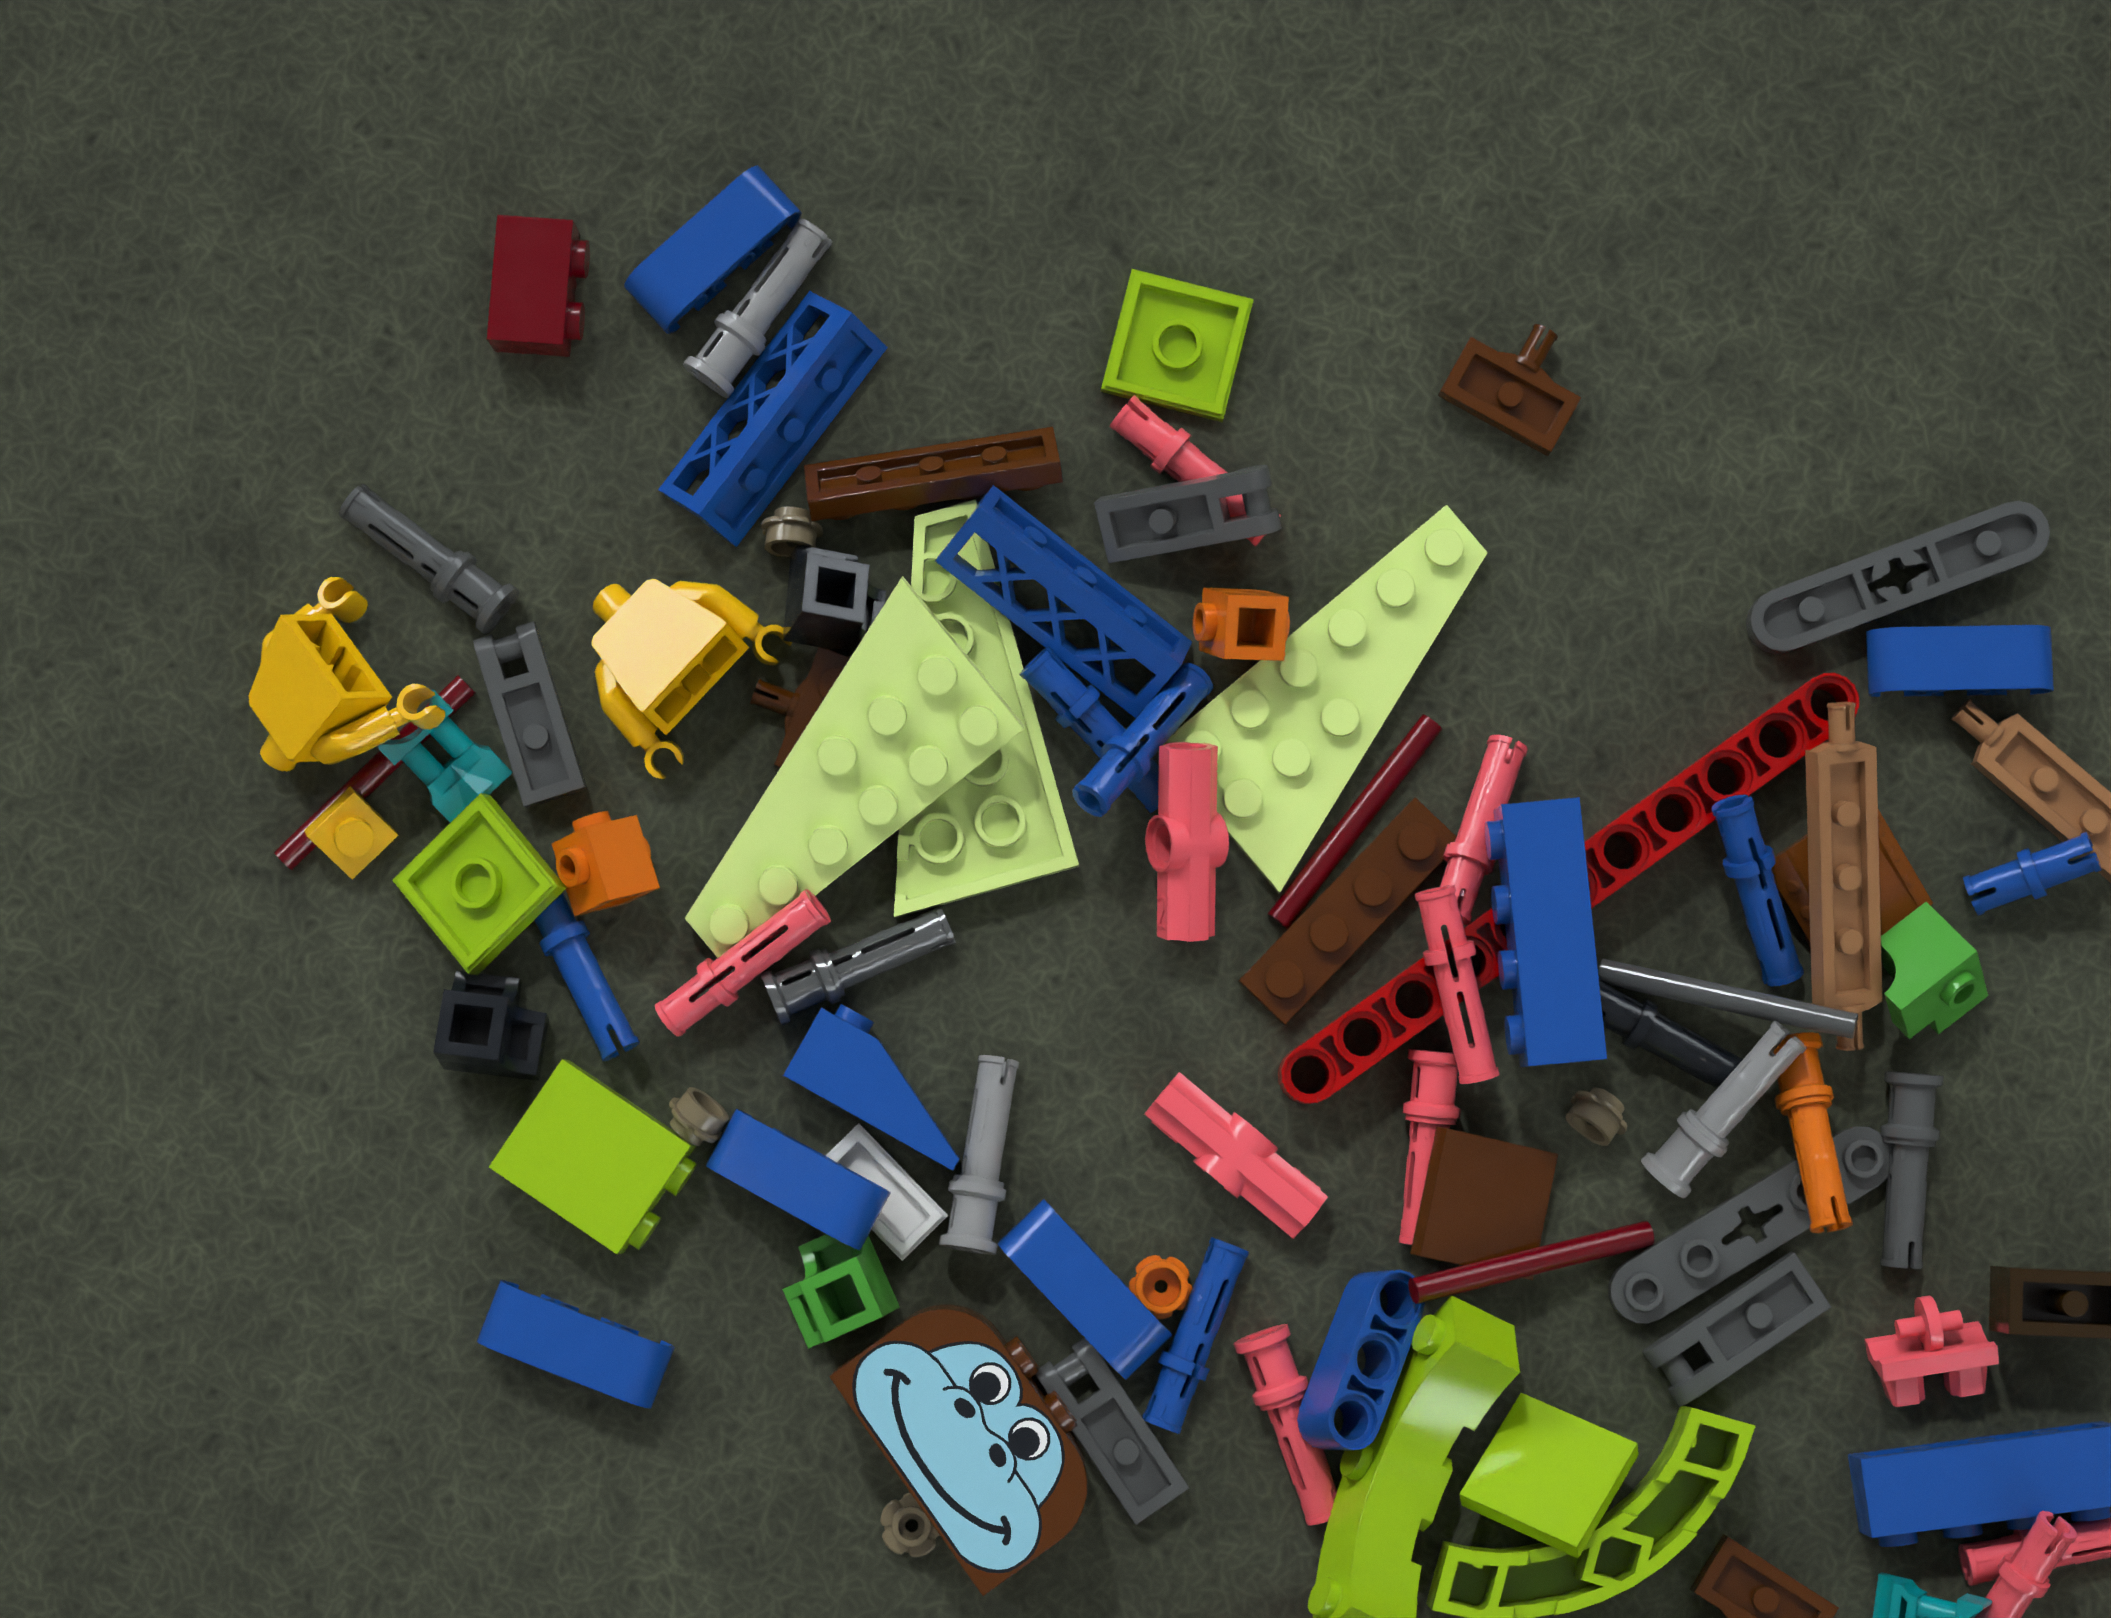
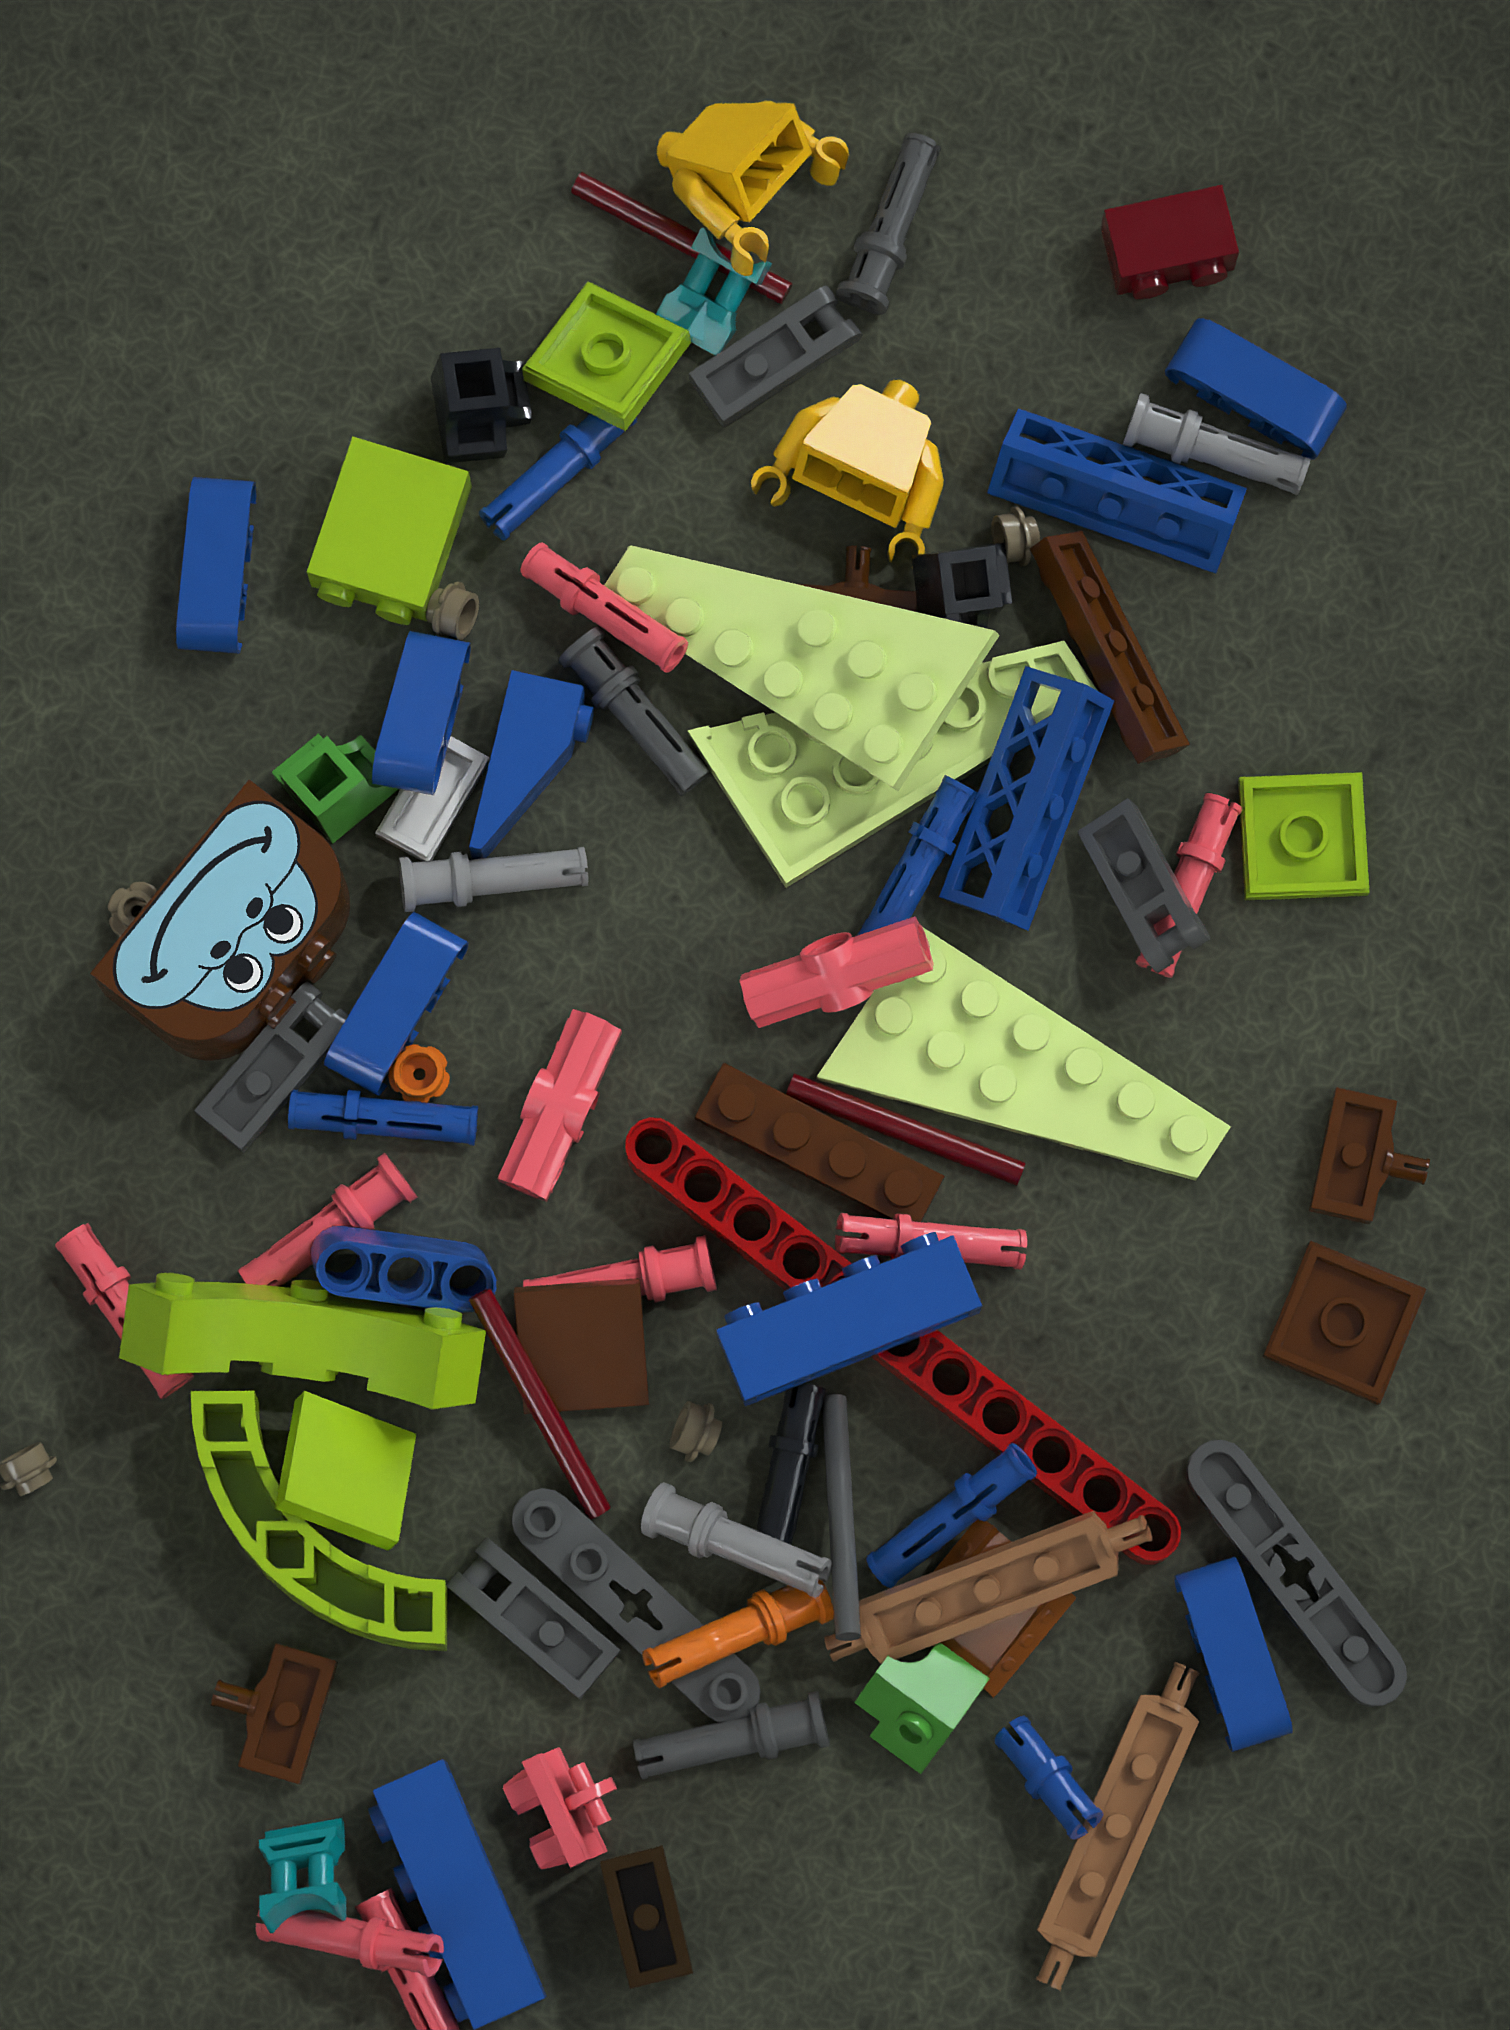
camera: 75 degrees right, 5 degrees down
yellow plate [304,786,398,880] -> none
orange brick [551,811,660,917] -> none
blue pin [1072,663,1213,817] -> none
orange brick [1193,587,1290,661] -> none
coral pin [1415,885,1500,1084] -> none
none -> reddish brown tile [1262,1240,1426,1405]

